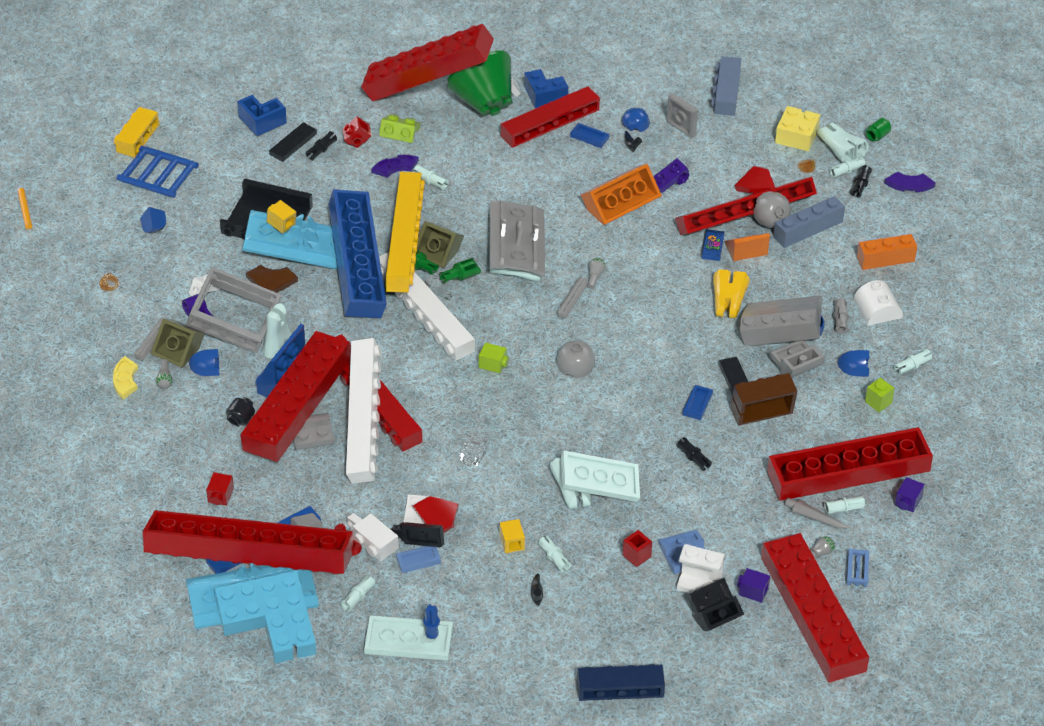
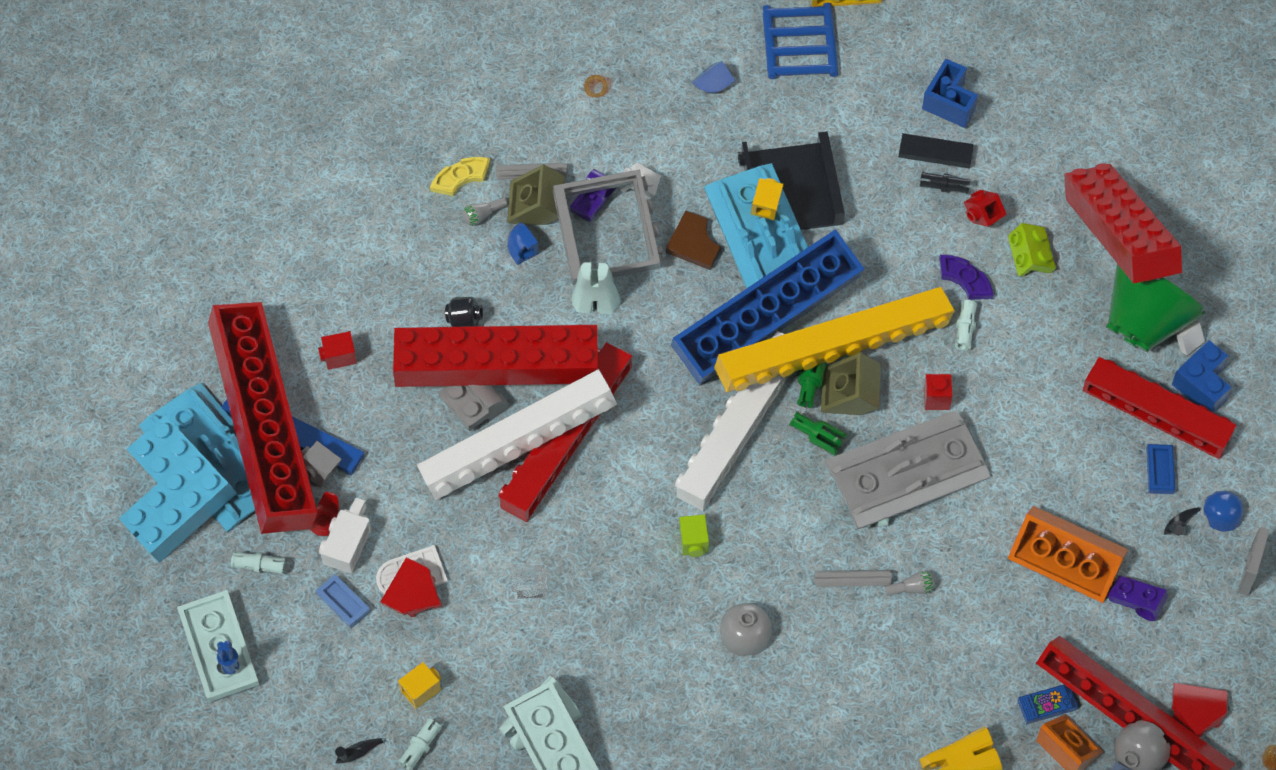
camera: 65 degrees right, 15 degrees up
blue slope [255,324,305,397] -> none
black hinge [390,522,444,547] -> none
none -> red brick [923,374,953,410]

